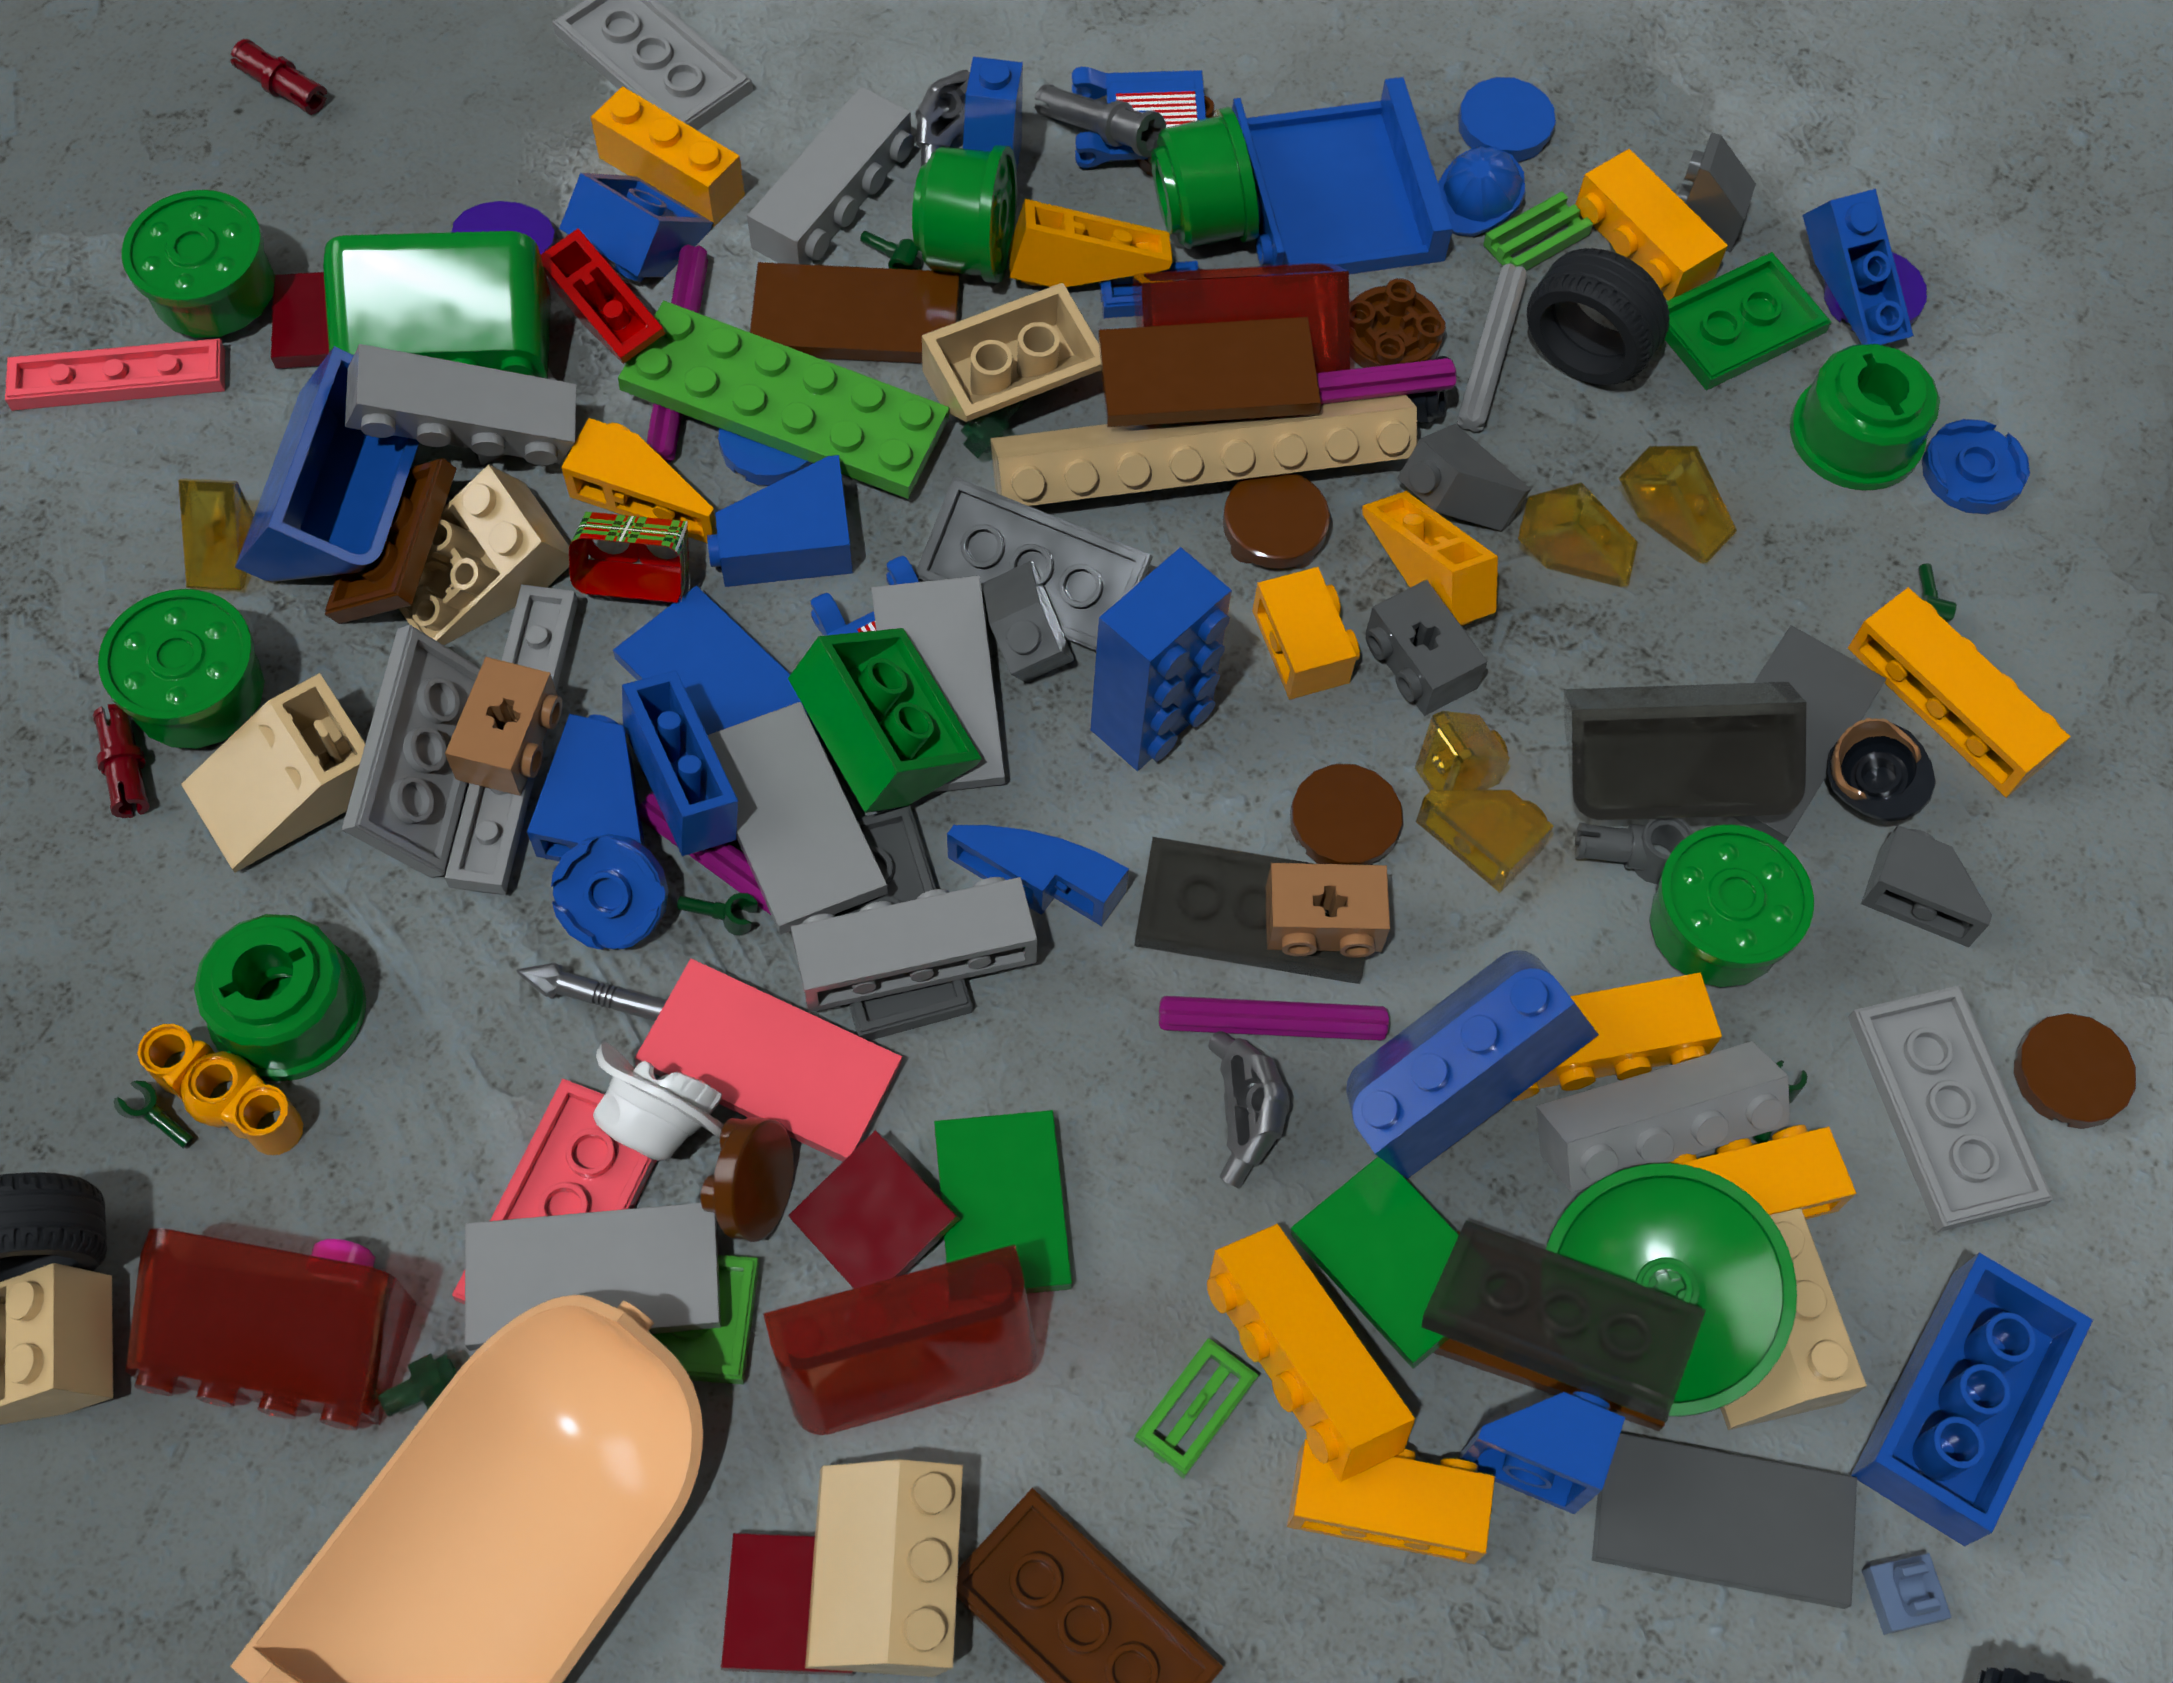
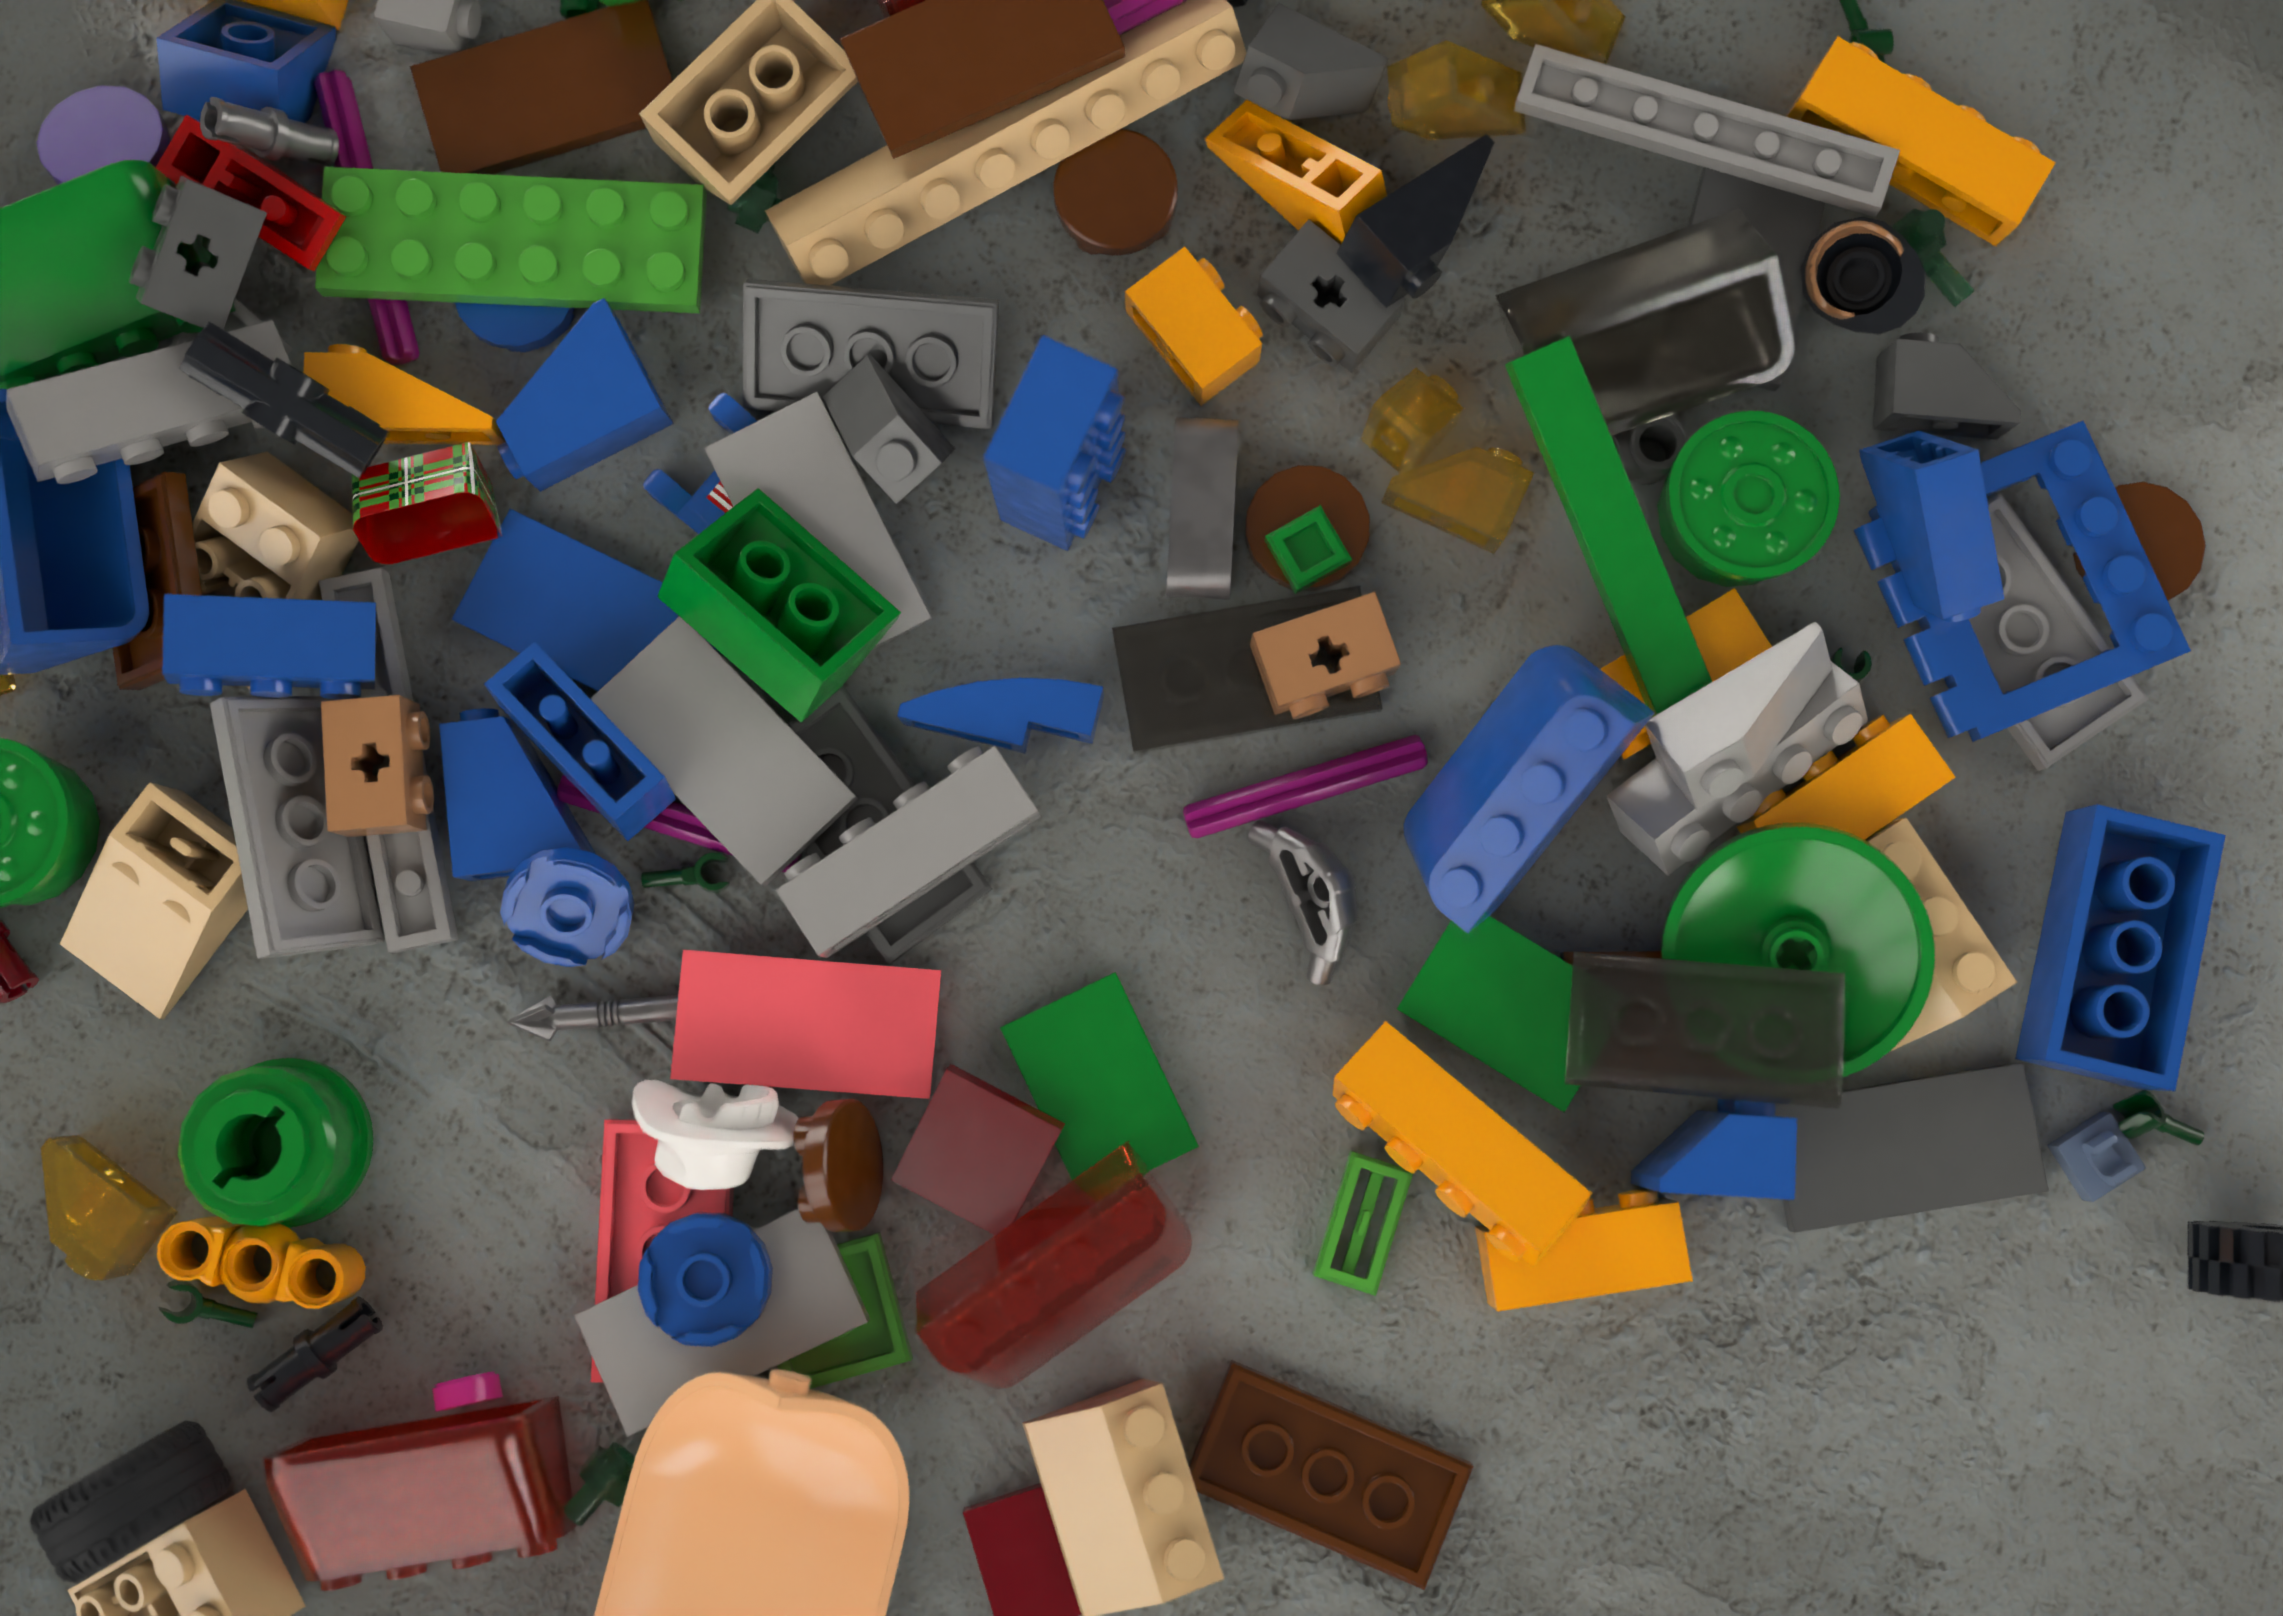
camera: 15 degrees left, 20 degrees up
none -> clear yellow slope [41,1135,178,1281]
none -> dark grey brick [129,176,267,329]
none -> blue brick [162,594,376,699]
none -> black piece [179,322,389,478]
none -> flat silver pin [200,97,339,168]
none -> black pin [247,1296,383,1412]
none -> blue tile [638,1212,773,1347]
none -> flat silver beam [1166,417,1238,600]
none -> green tile [1264,505,1352,594]
none -> black slope [1336,133,1495,308]
none -> green tile [1505,336,1712,718]
none -> light grey plate [1514,44,1900,217]
none -> light grey slope [1645,622,1833,810]
none -> blue hinge [1853,420,2191,742]
none -> blue slope [1859,430,2005,622]
none -> clear green piece [1892,208,1975,308]
none -> dark green hand [2113,1090,2204,1145]

